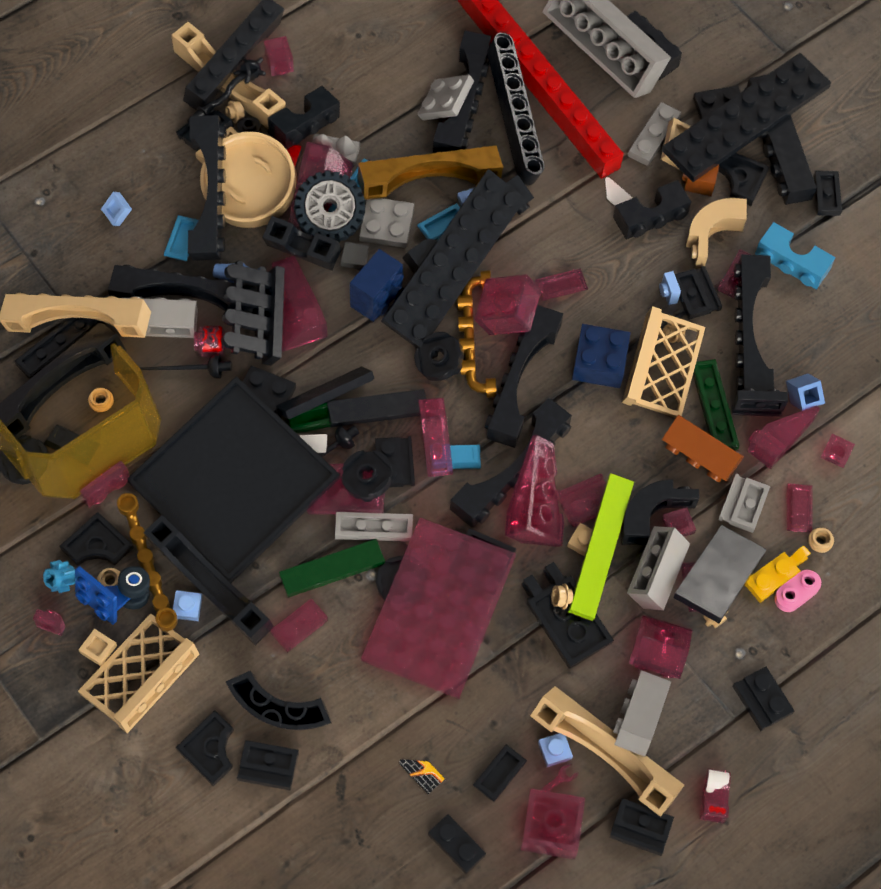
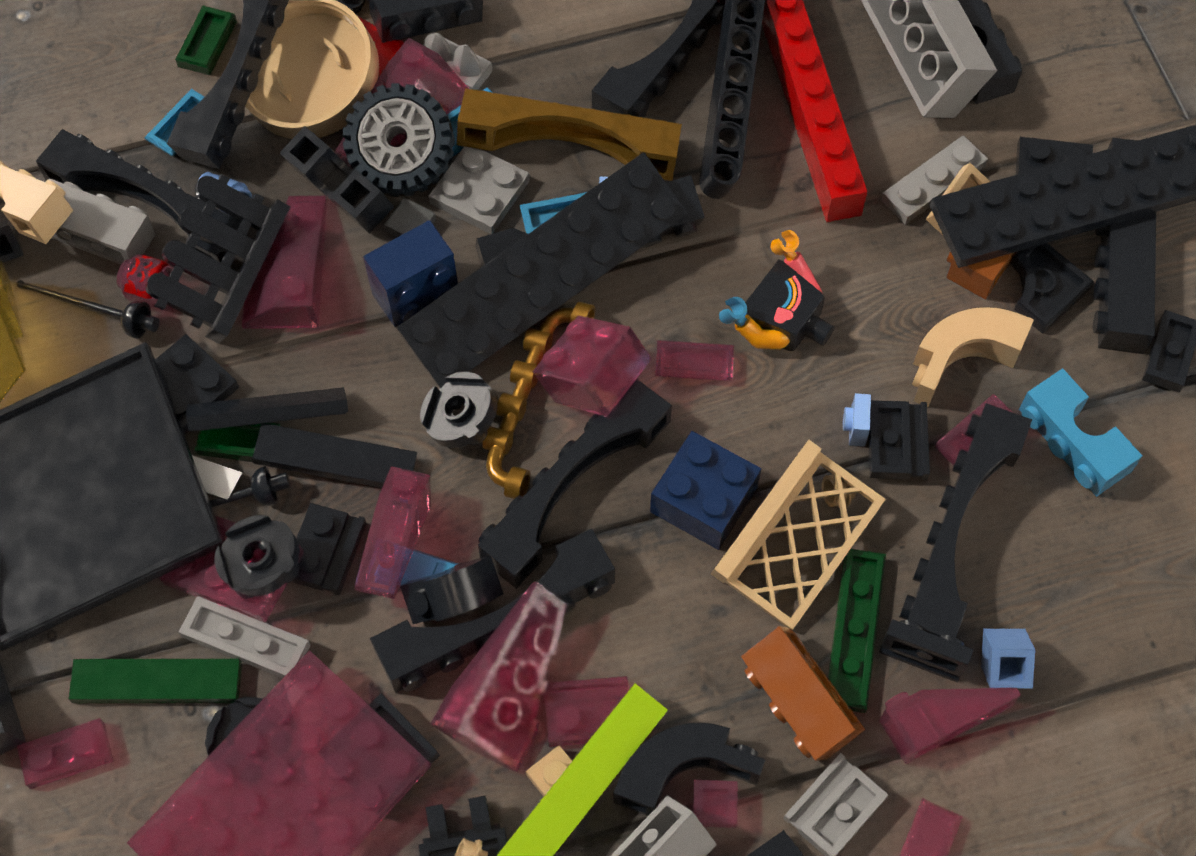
camera: 25 degrees right, 0 degrees up
light blue plate [101,192,132,226] -> none
light grey plate [417,75,474,121] -> none
white sticker [605,177,633,206] -> none
black arch [613,180,691,240] -> none
clear pink plate [820,434,855,468] -> none
none -> dark green tile [175,6,237,76]
none -> black brick [400,555,504,624]
none -> torso [719,230,835,351]

